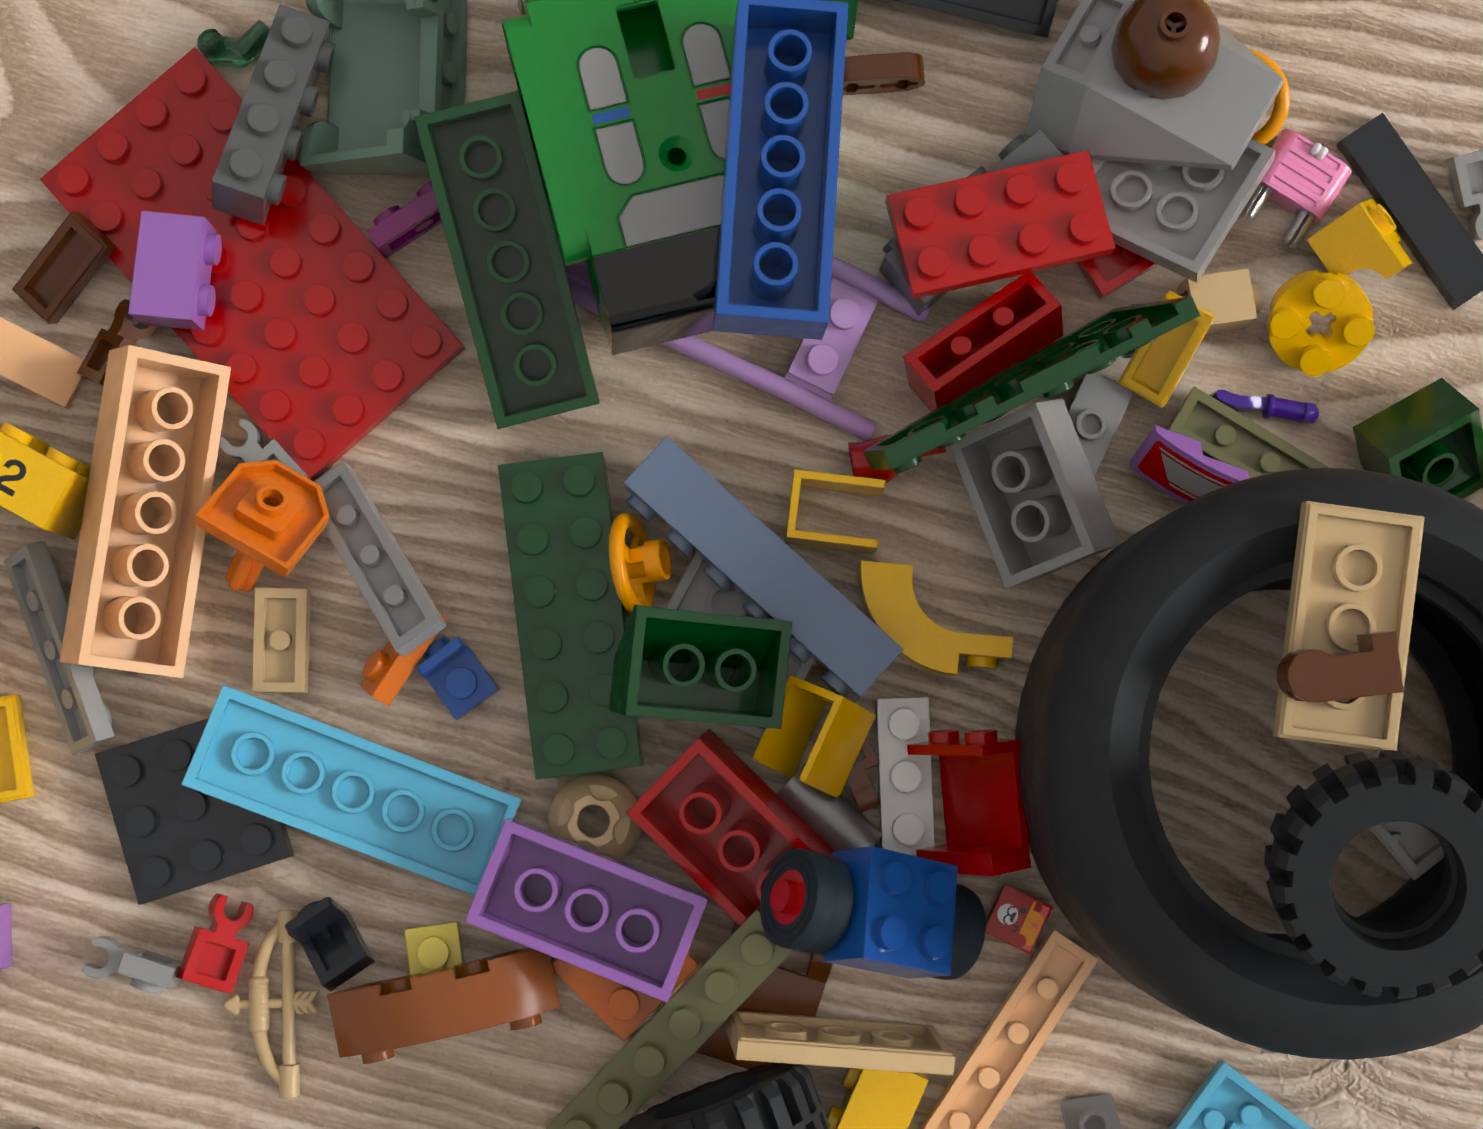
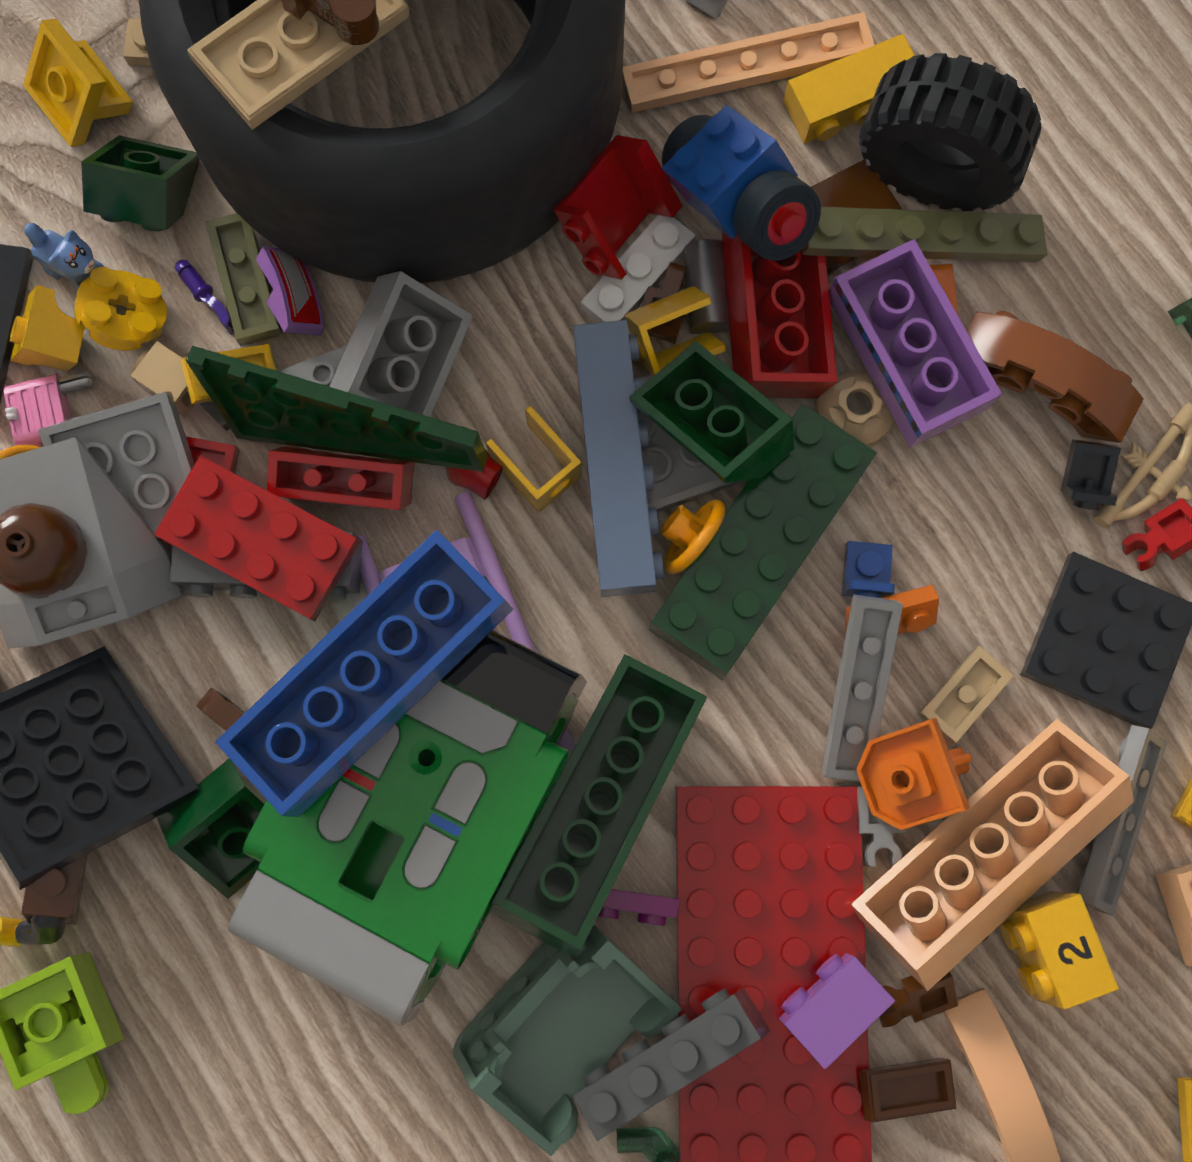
camera: 135 degrees left, 5 degrees down
medium azure plate [181,685,521,896] -> none
light yellow plate [405,921,465,975] -> none
tan tile [725,1010,956,1076] -> none
yellow arch [858,561,1013,677] -> none
red tile [985,883,1053,955] -> none
none -> medium blue animal [24,223,105,290]

